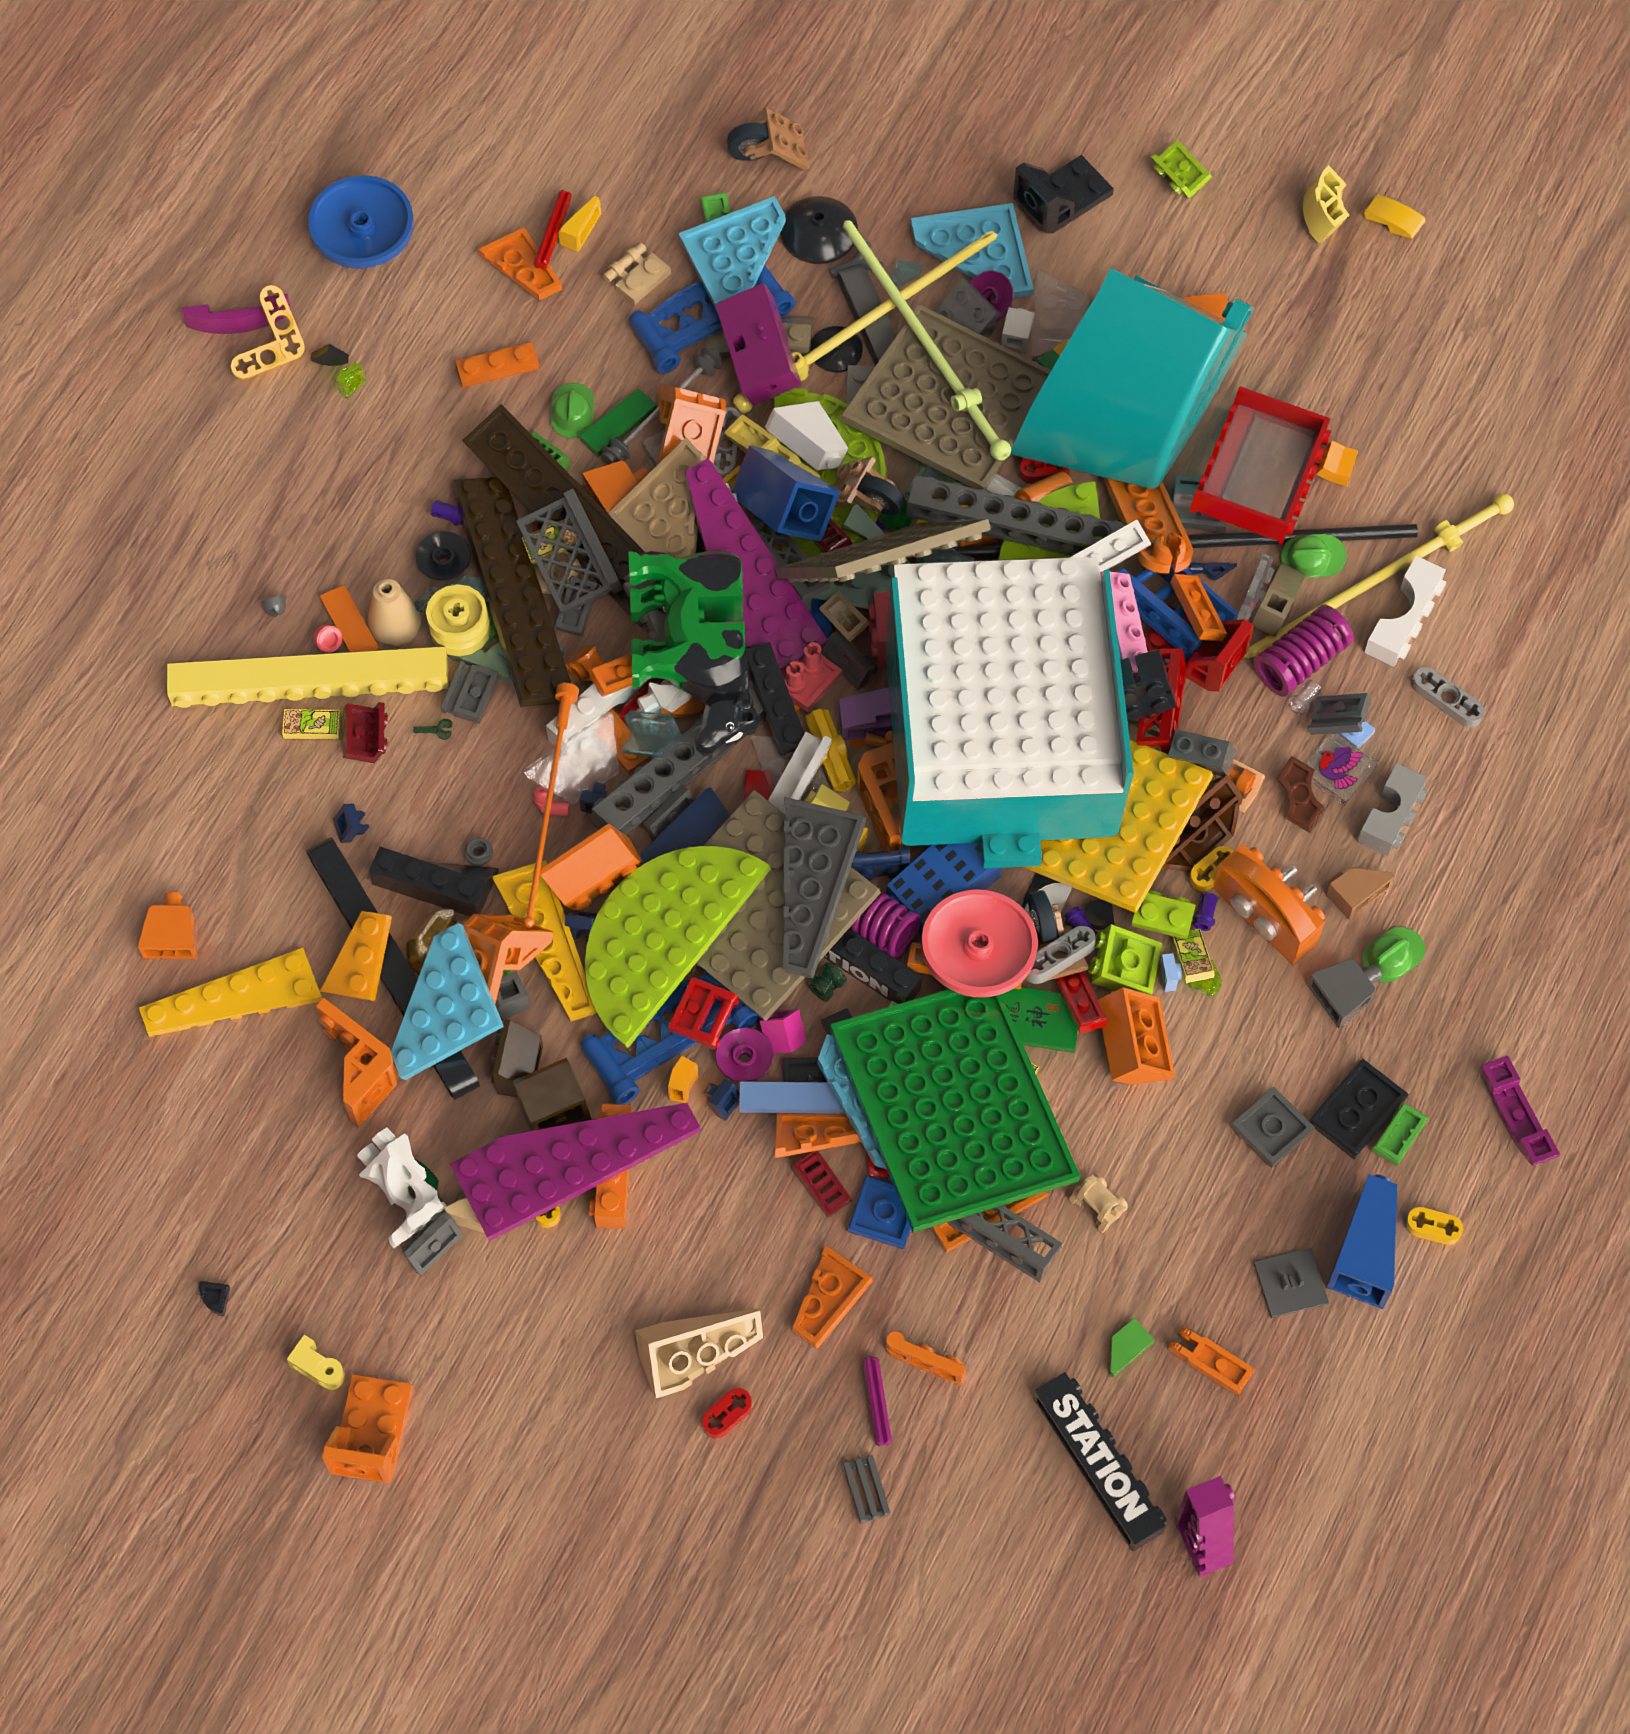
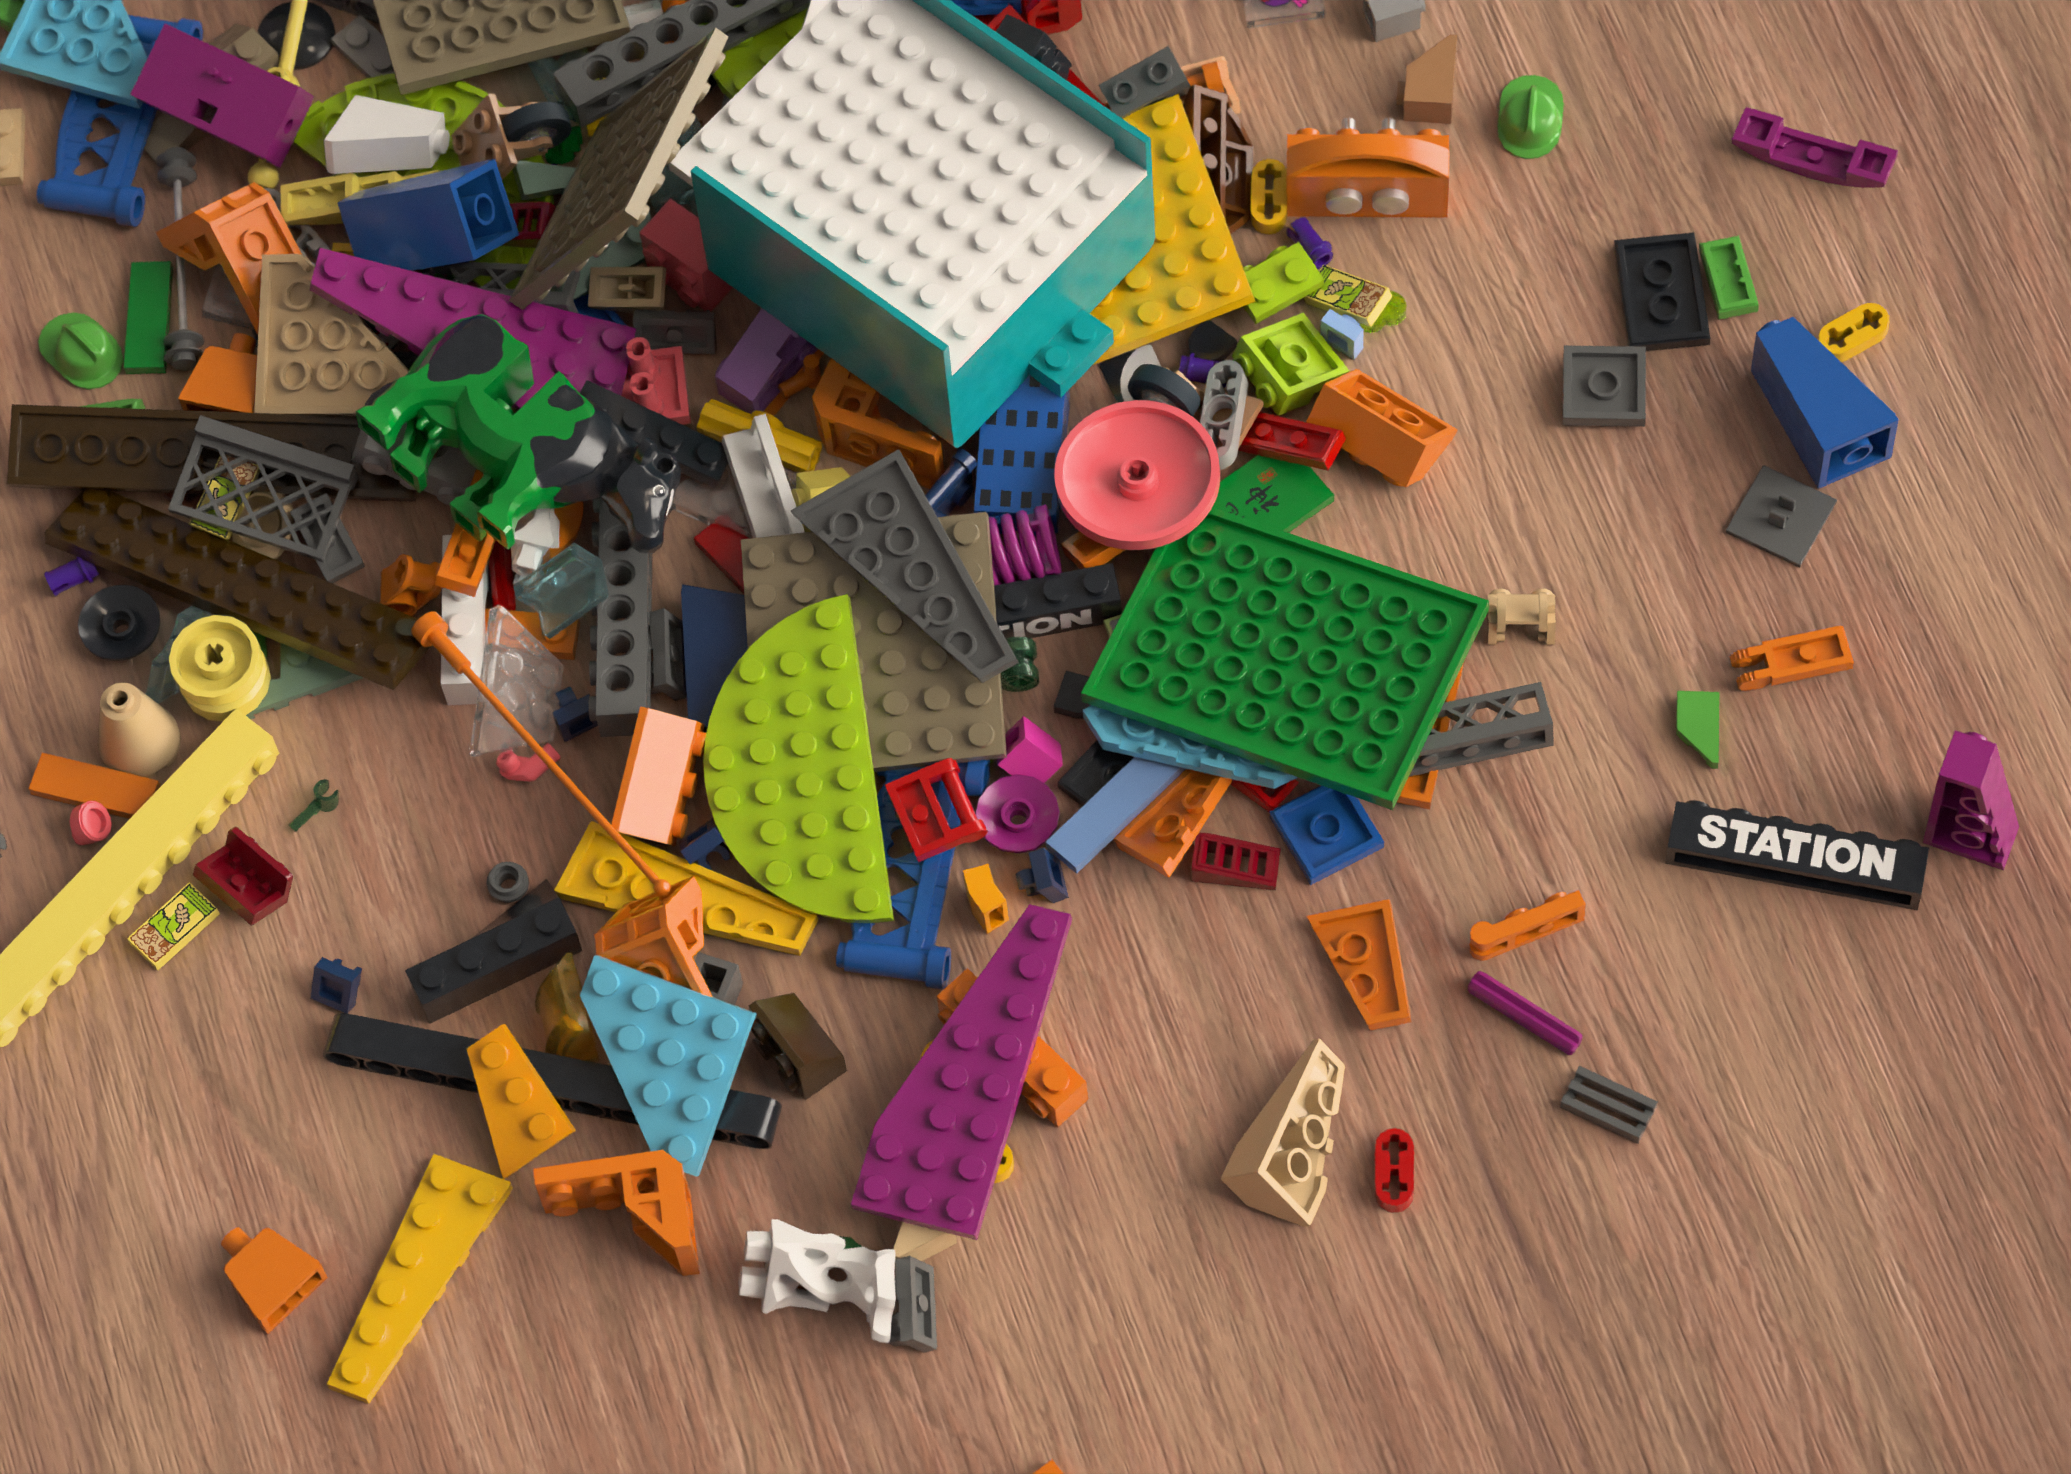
camera: 40 degrees left, 0 degrees up
dark grey plate [441,661,499,724] -> none
dark brown slope [512,1058,592,1131] -> none
copper tile [1276,756,1325,833] -> none
dark grey torso [1307,959,1382,1028] -> none

